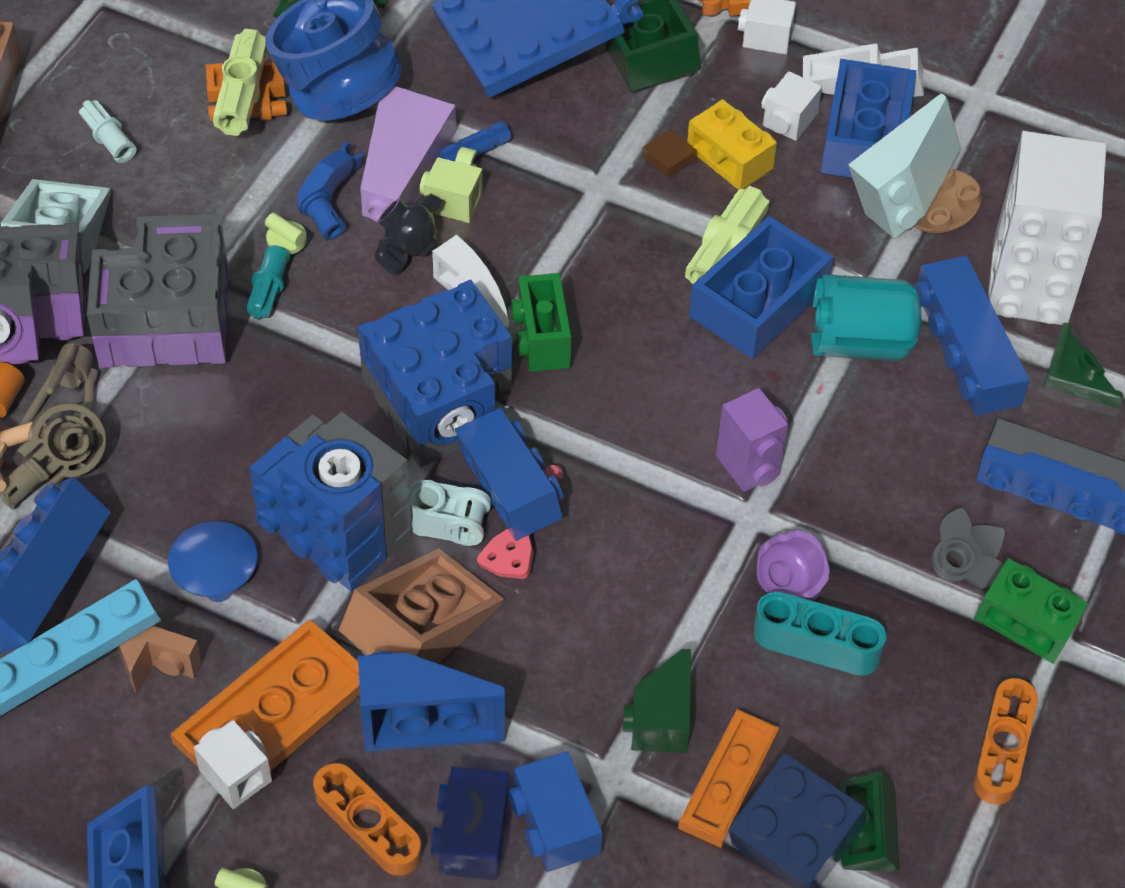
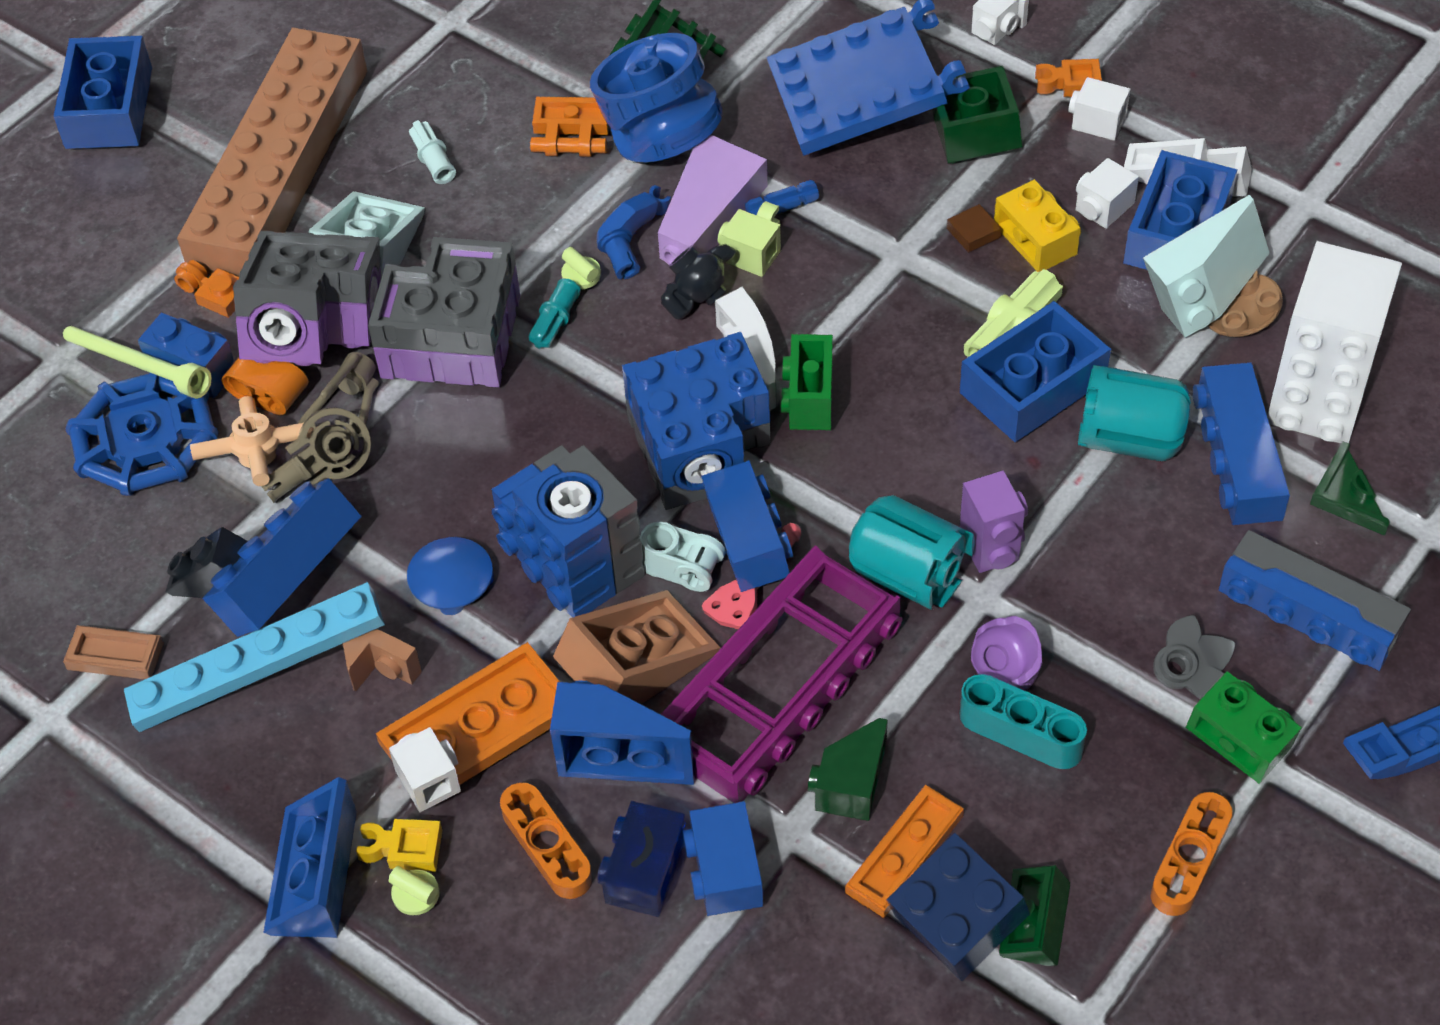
camera: 15 degrees right, 0 degrees up
yellowish green piece [213,29,268,136] -> none
none -> yellow plate [356,819,443,871]
none -> magenta window [660,545,902,803]
none -> teal cylinder [849,495,975,610]

